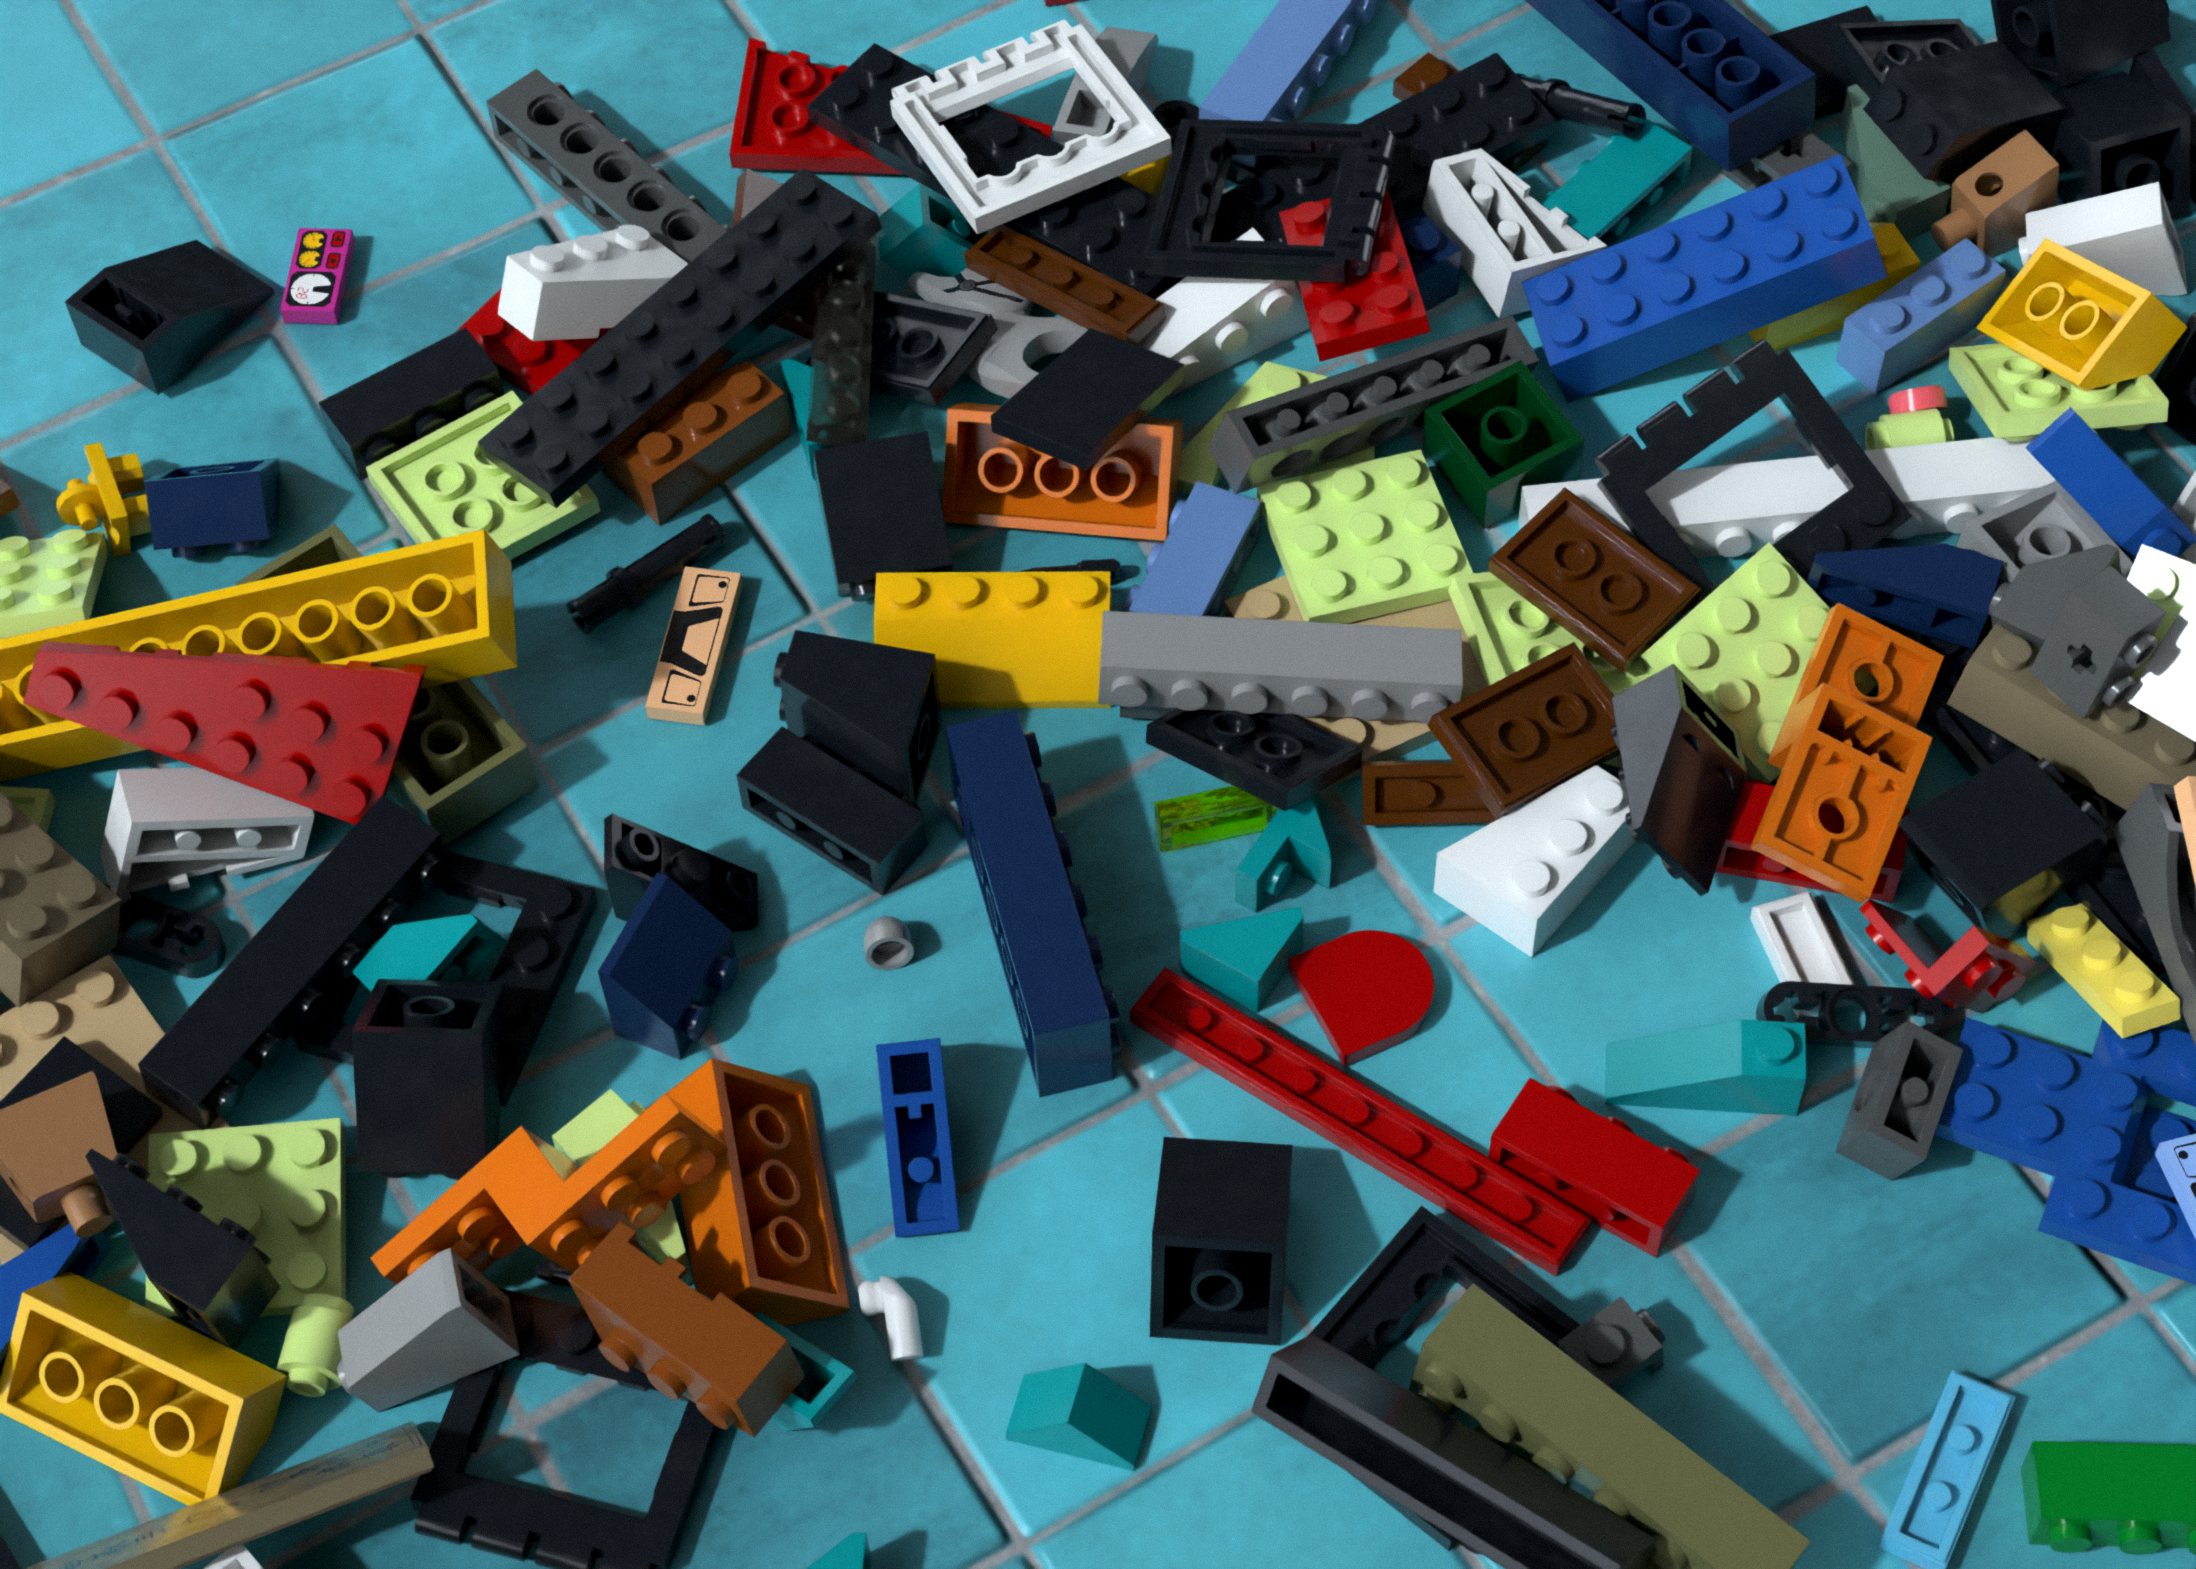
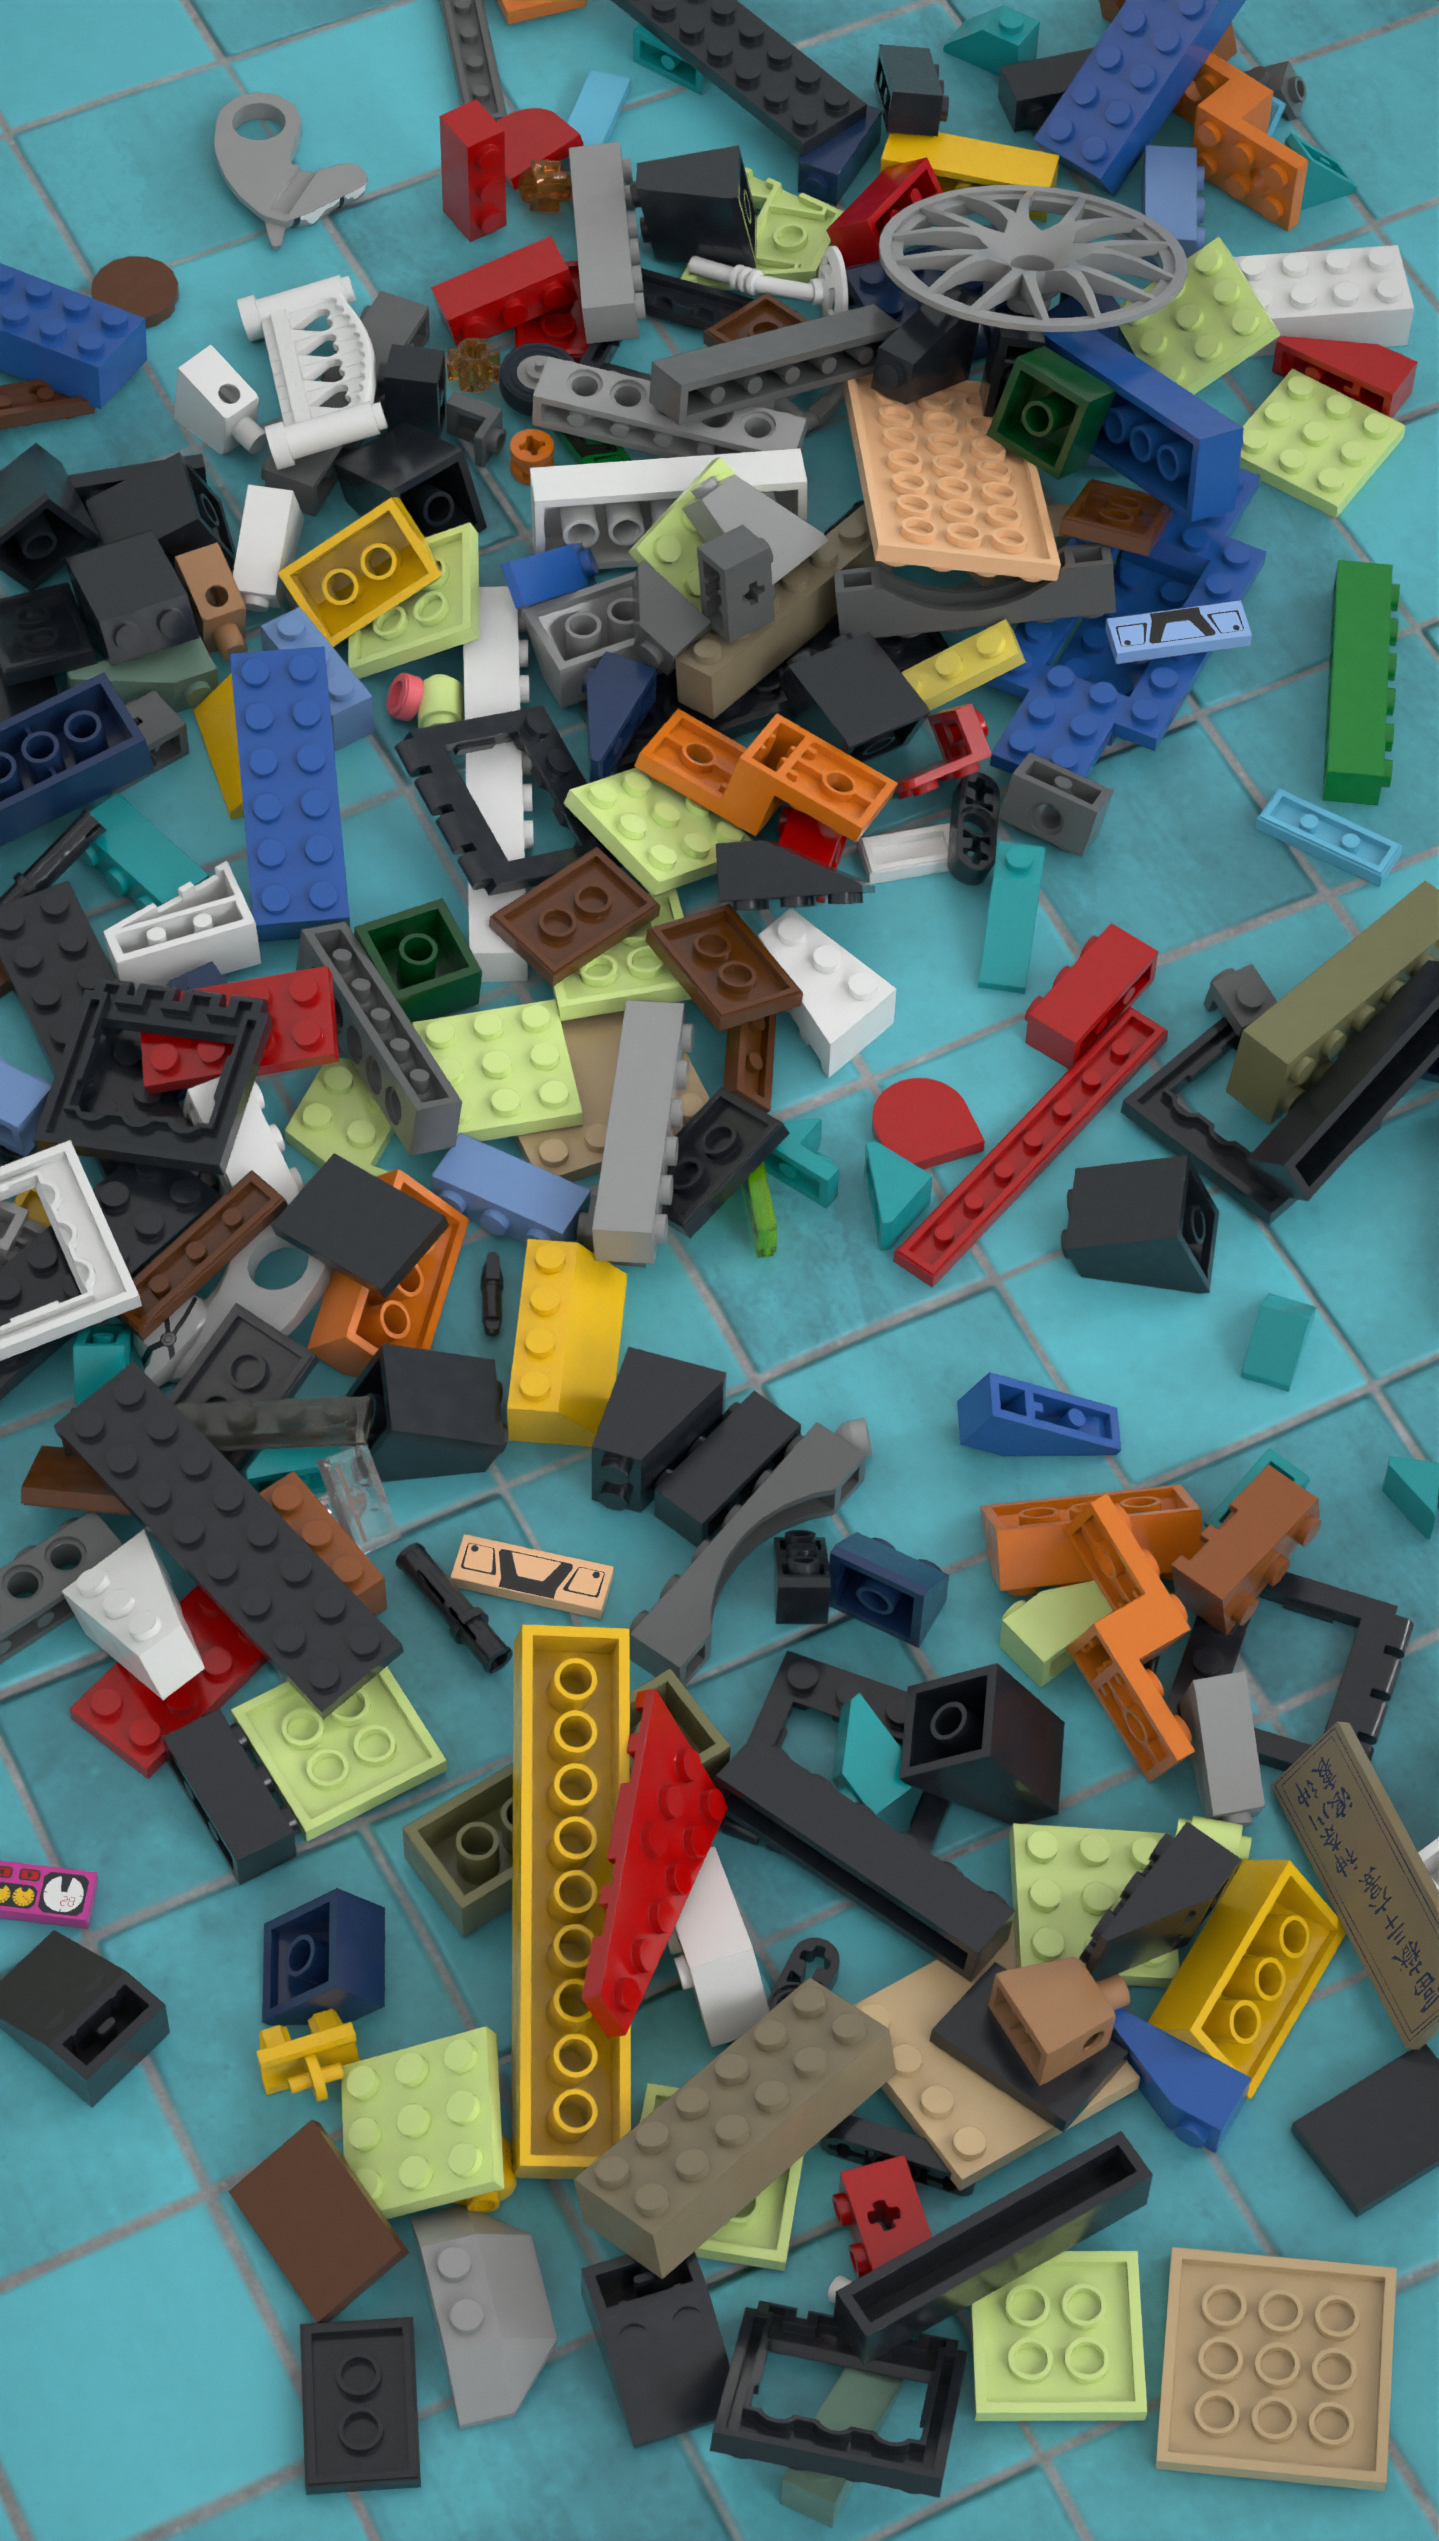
camera: 90 degrees left, 0 degrees up
white arm [858,1276,924,1361] -> none
dark blue brick [946,710,1121,1097] -> none
none -> clear tile [316,1442,402,1554]
none -> dark grey arch [629,1422,866,1687]

